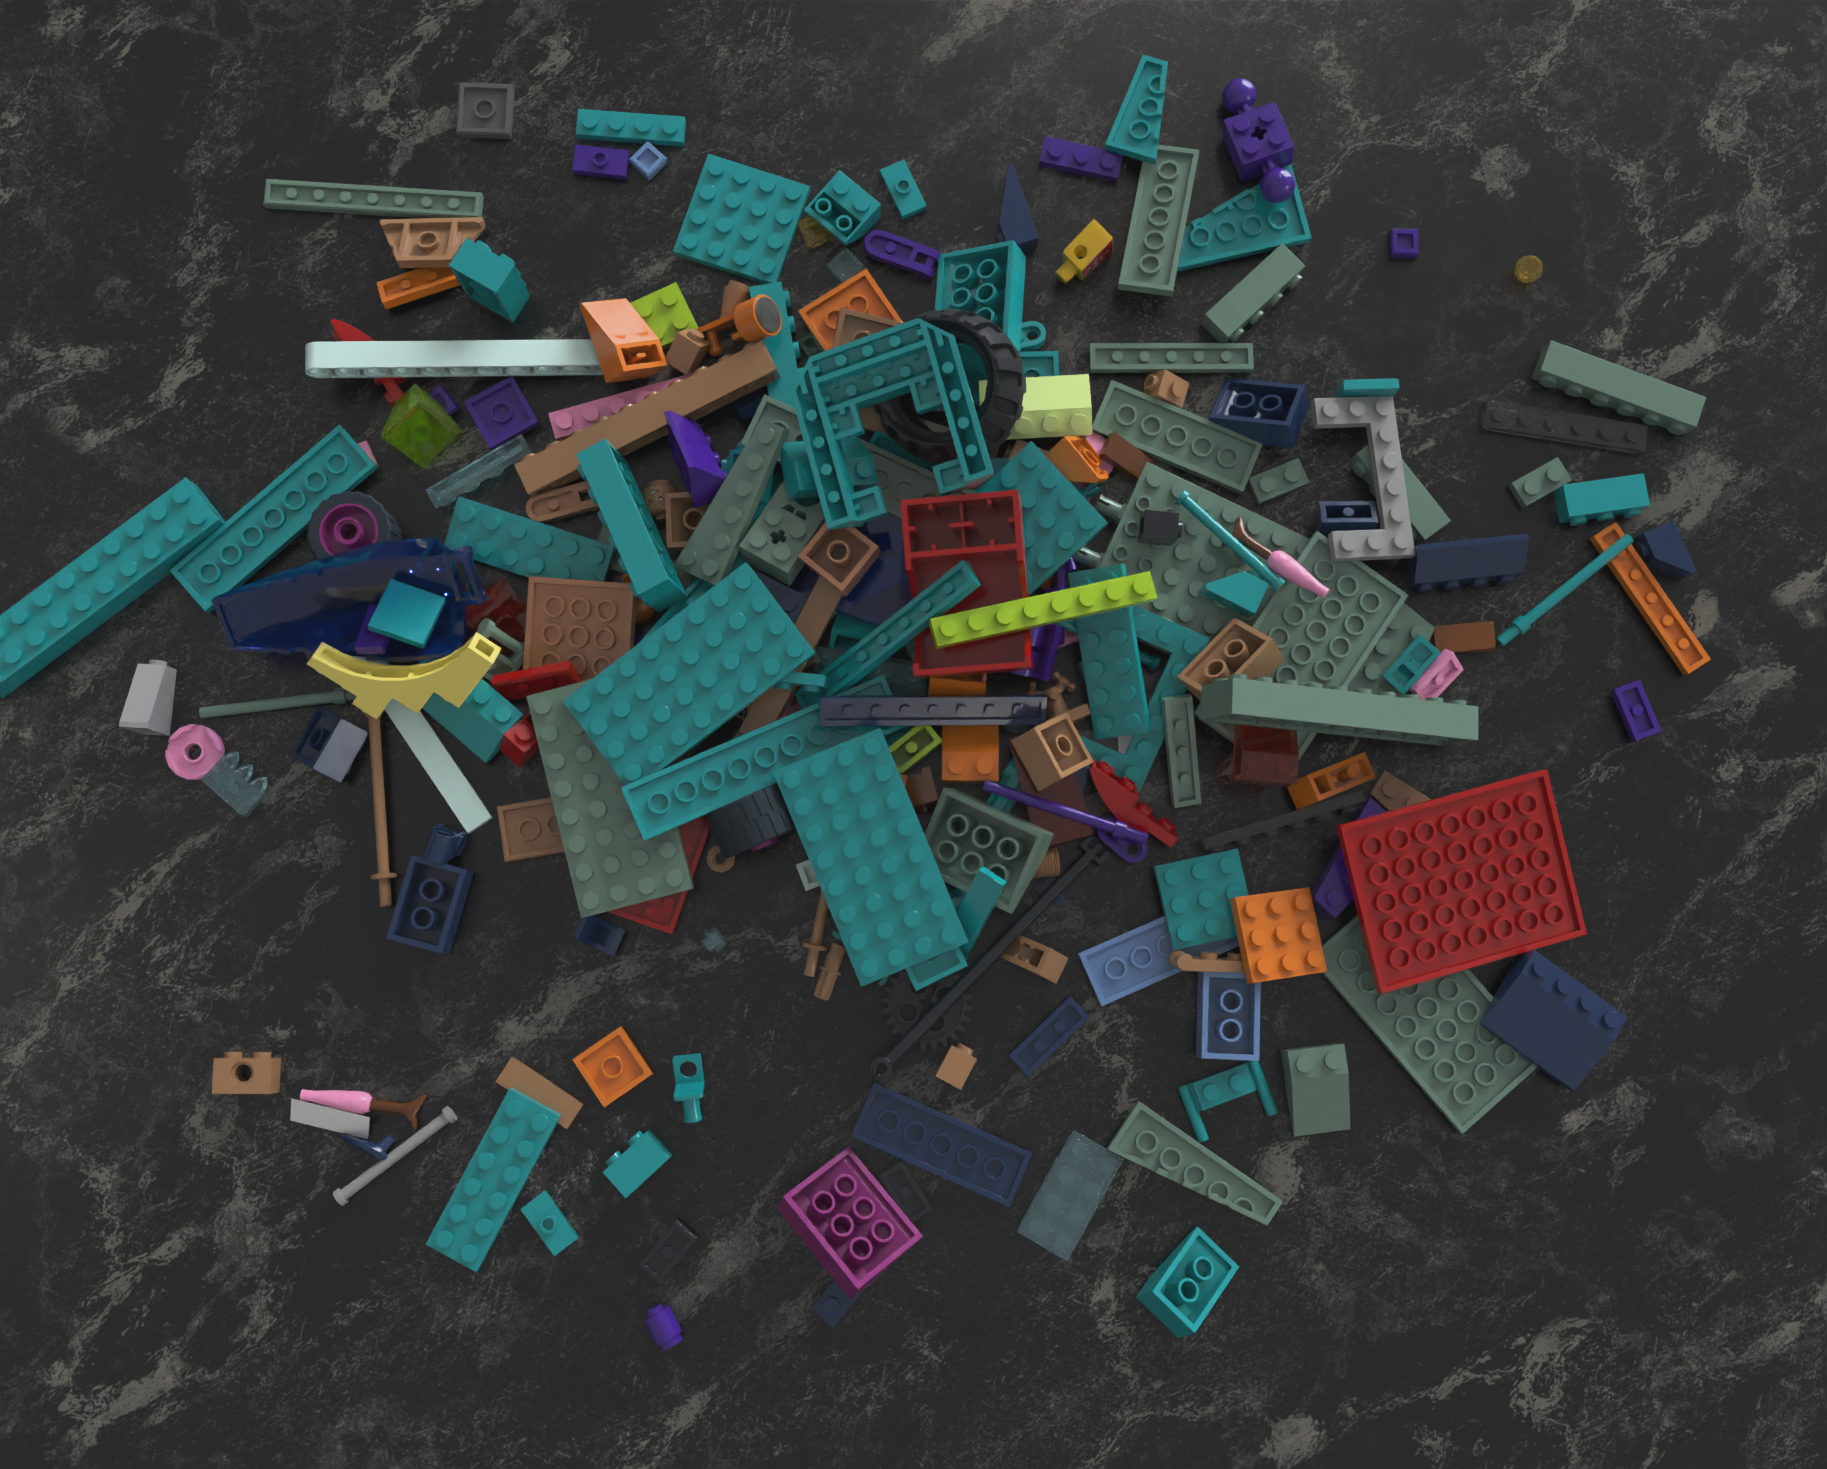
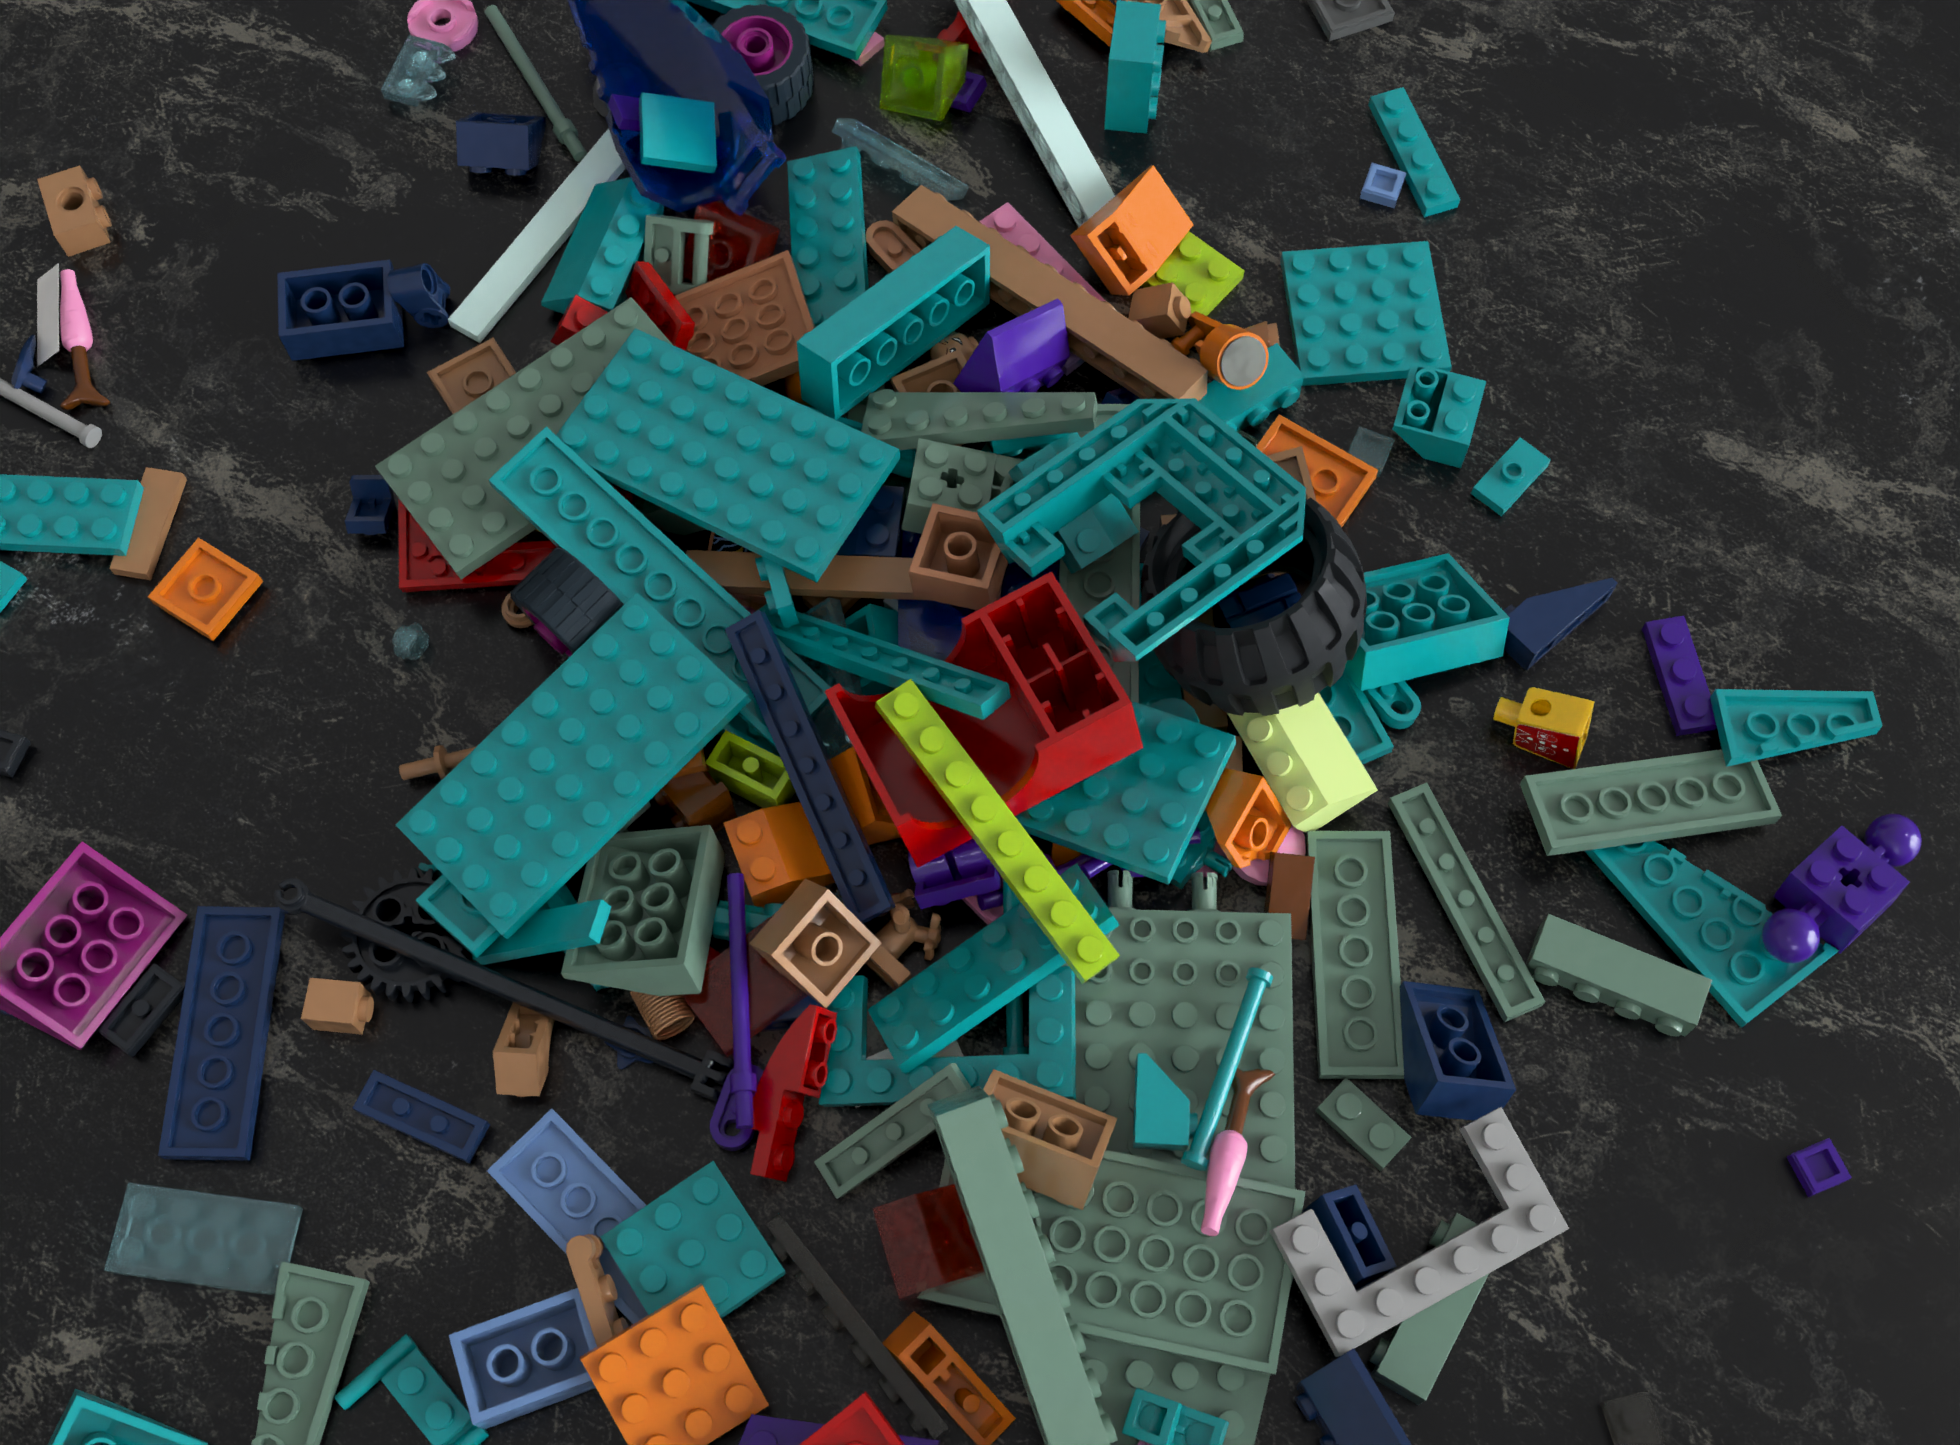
camera: 75 degrees right, 15 degrees down
light yellow arch [307,632,501,719] -> none
medium nougat bar [362,709,397,907] -> none
dark purple plate [464,376,540,451] -> none
dark purple plate [572,145,630,180] -> none
teal brick [603,1130,673,1198] -> none
teal bracket [672,1053,705,1123] -> none
clear yellow tile [797,217,833,249] -> none
medium nougat axle [813,942,846,1000] -> none
dark purple plate [864,230,941,280] -> none
black brick [1138,509,1183,546] -> none
medium nougat bracket [1143,370,1189,408] -> none
teal tile [1333,378,1400,398] -> none
clear yellow plate [1515,256,1543,283] -> none

